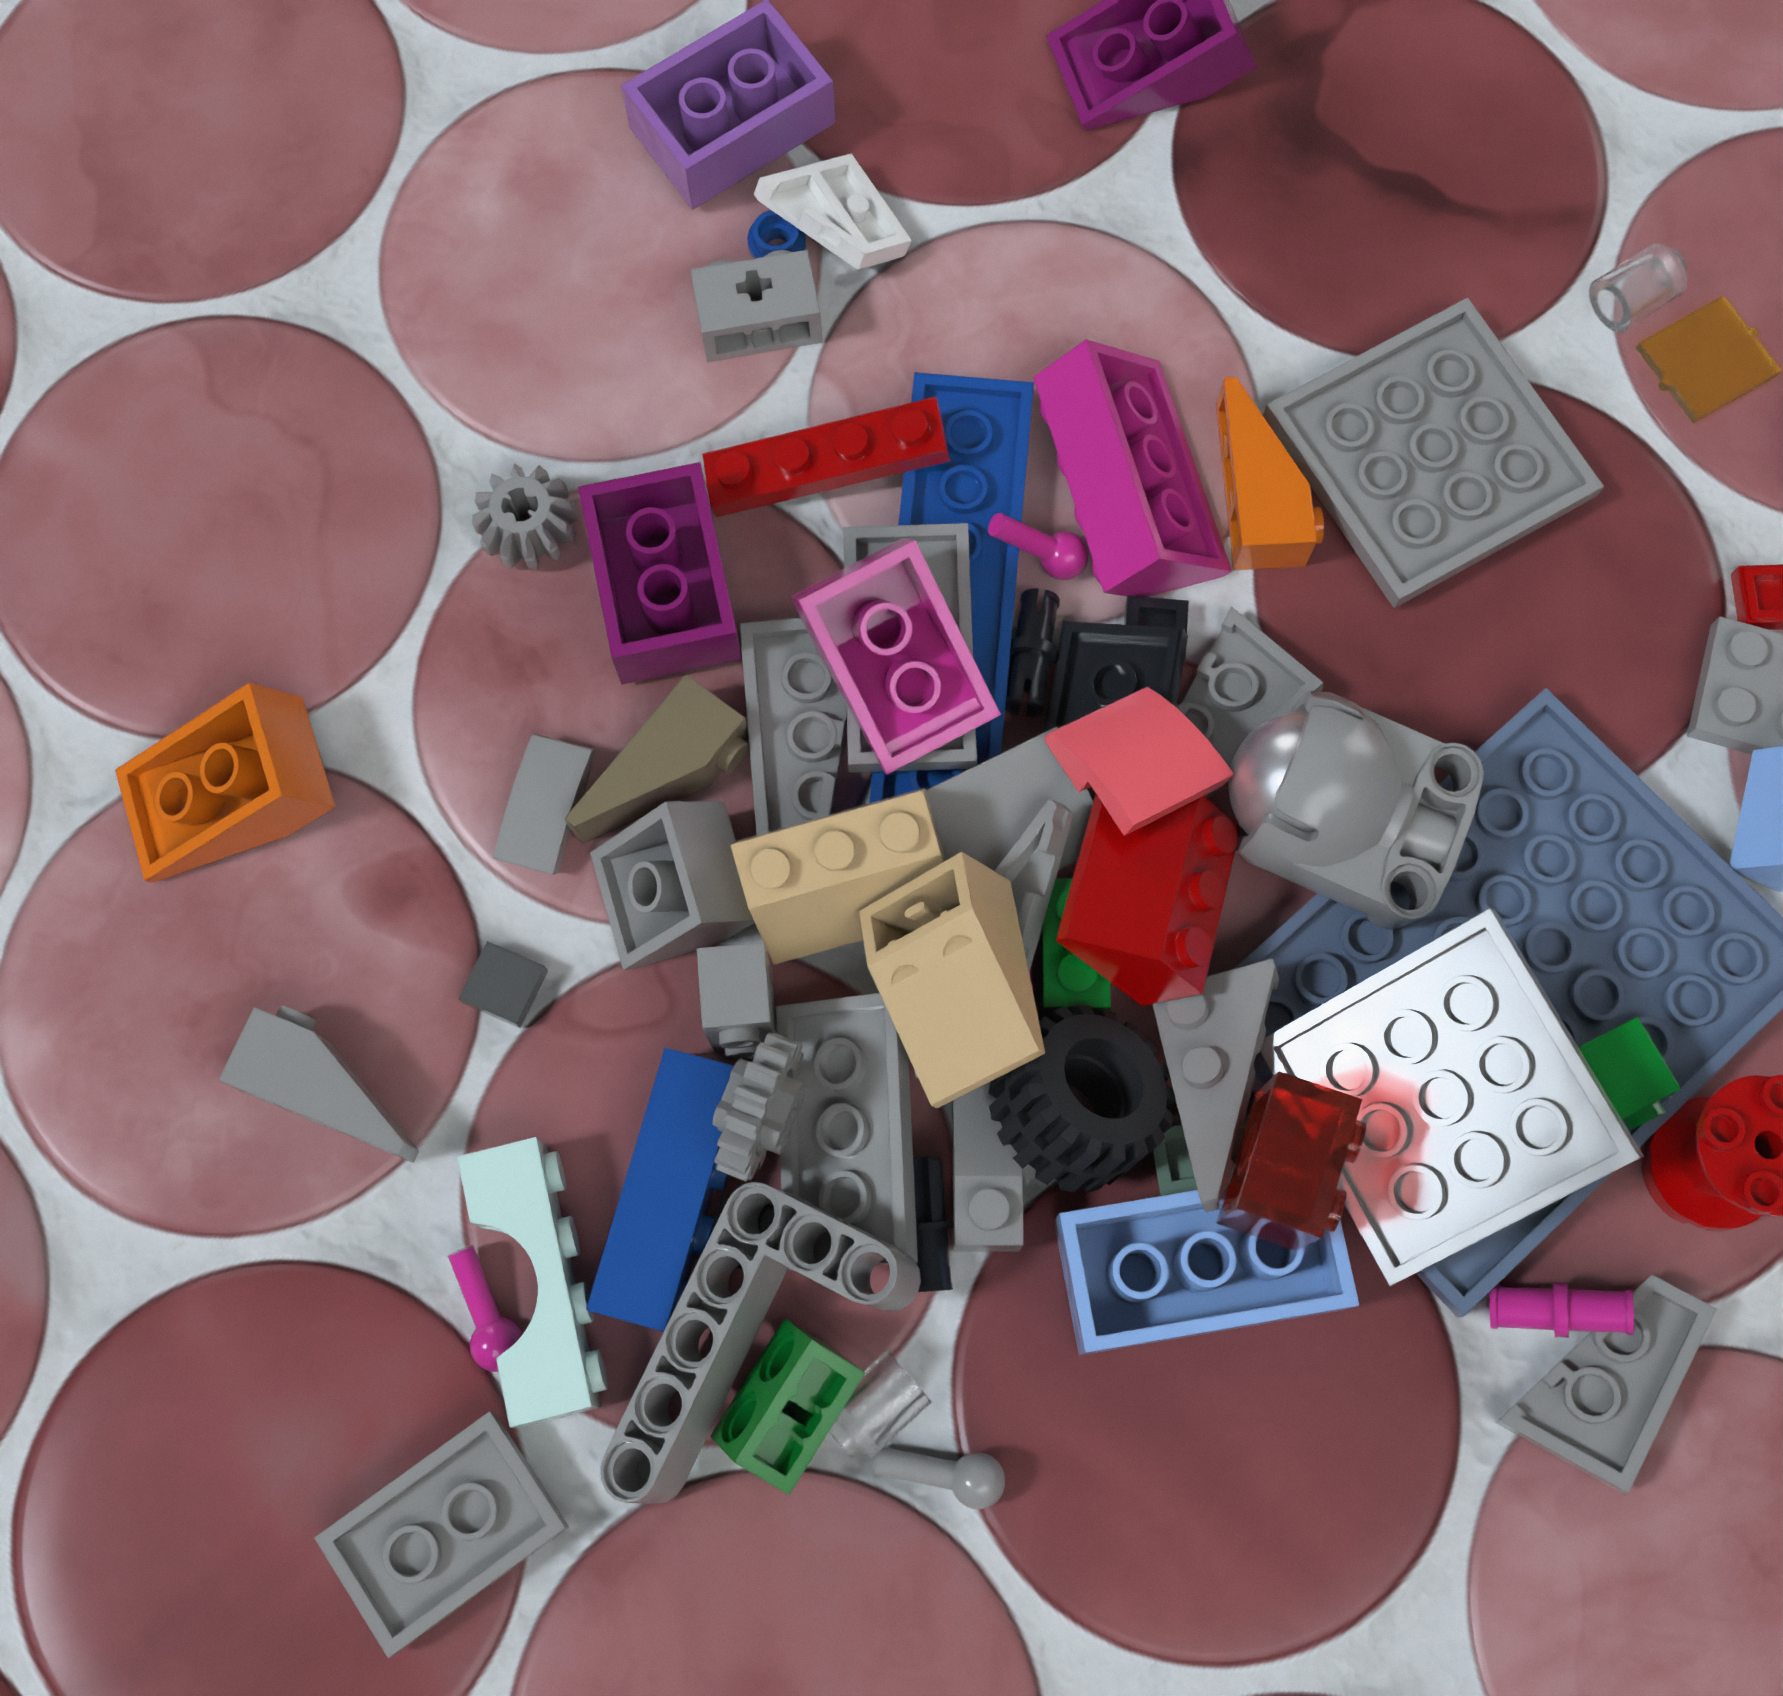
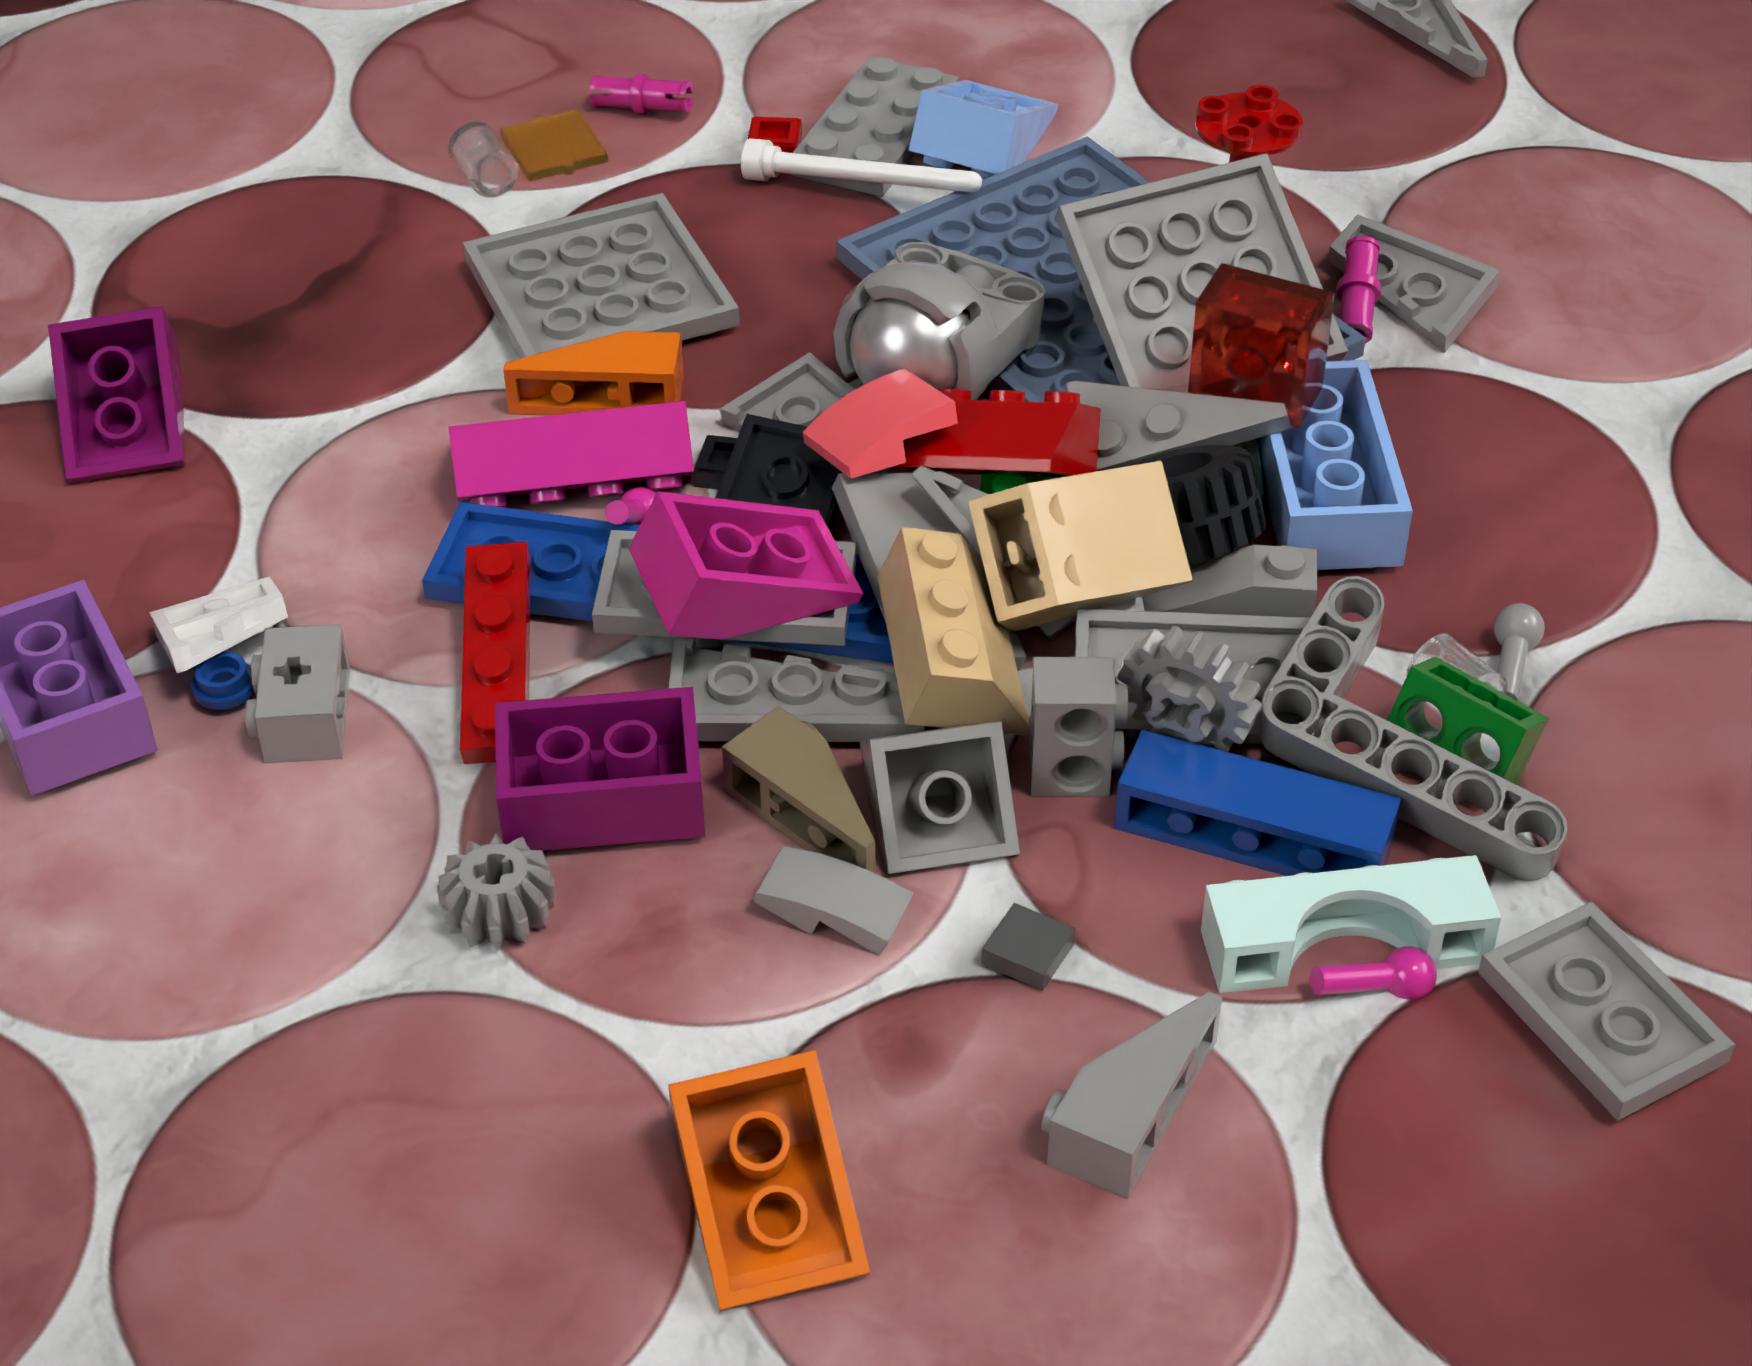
camera: 85 degrees left, 30 degrees down
none -> white piece [741,138,982,193]

